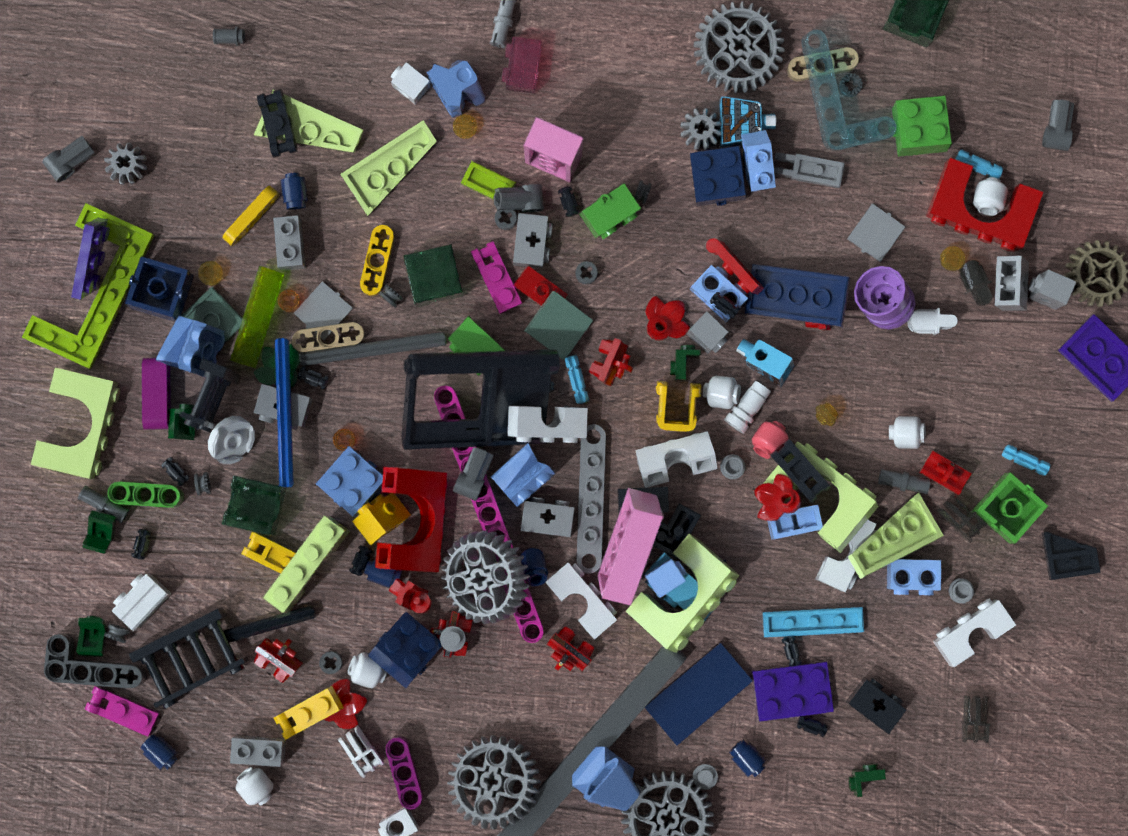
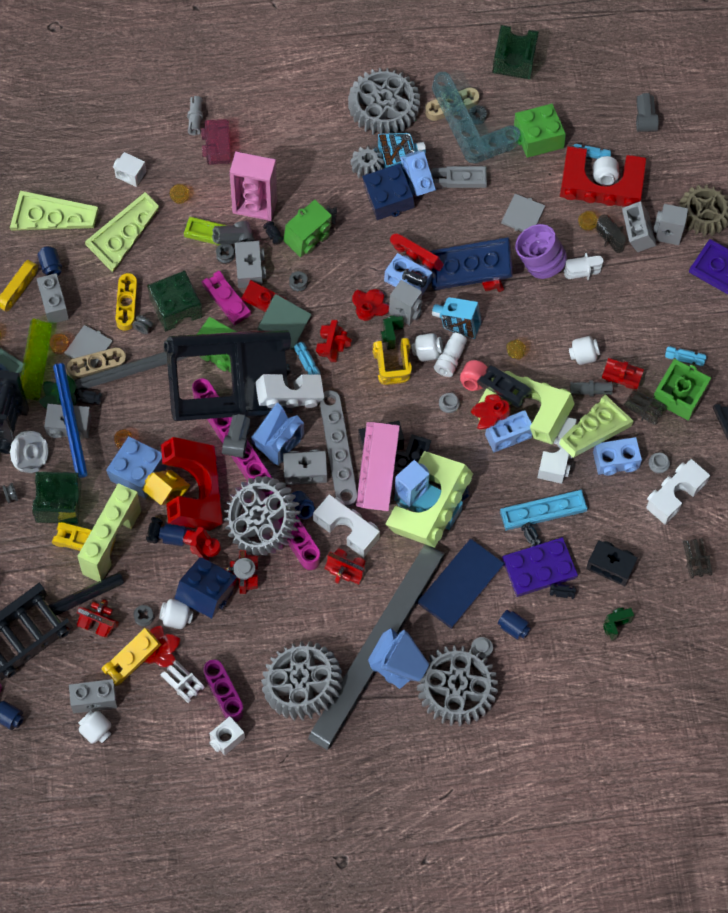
camera: 10 degrees left, 20 degrees down
black plate [257,89,298,158] -> none
medium blue piece [427,60,485,118] -> none
white arch [635,431,717,488] -> none

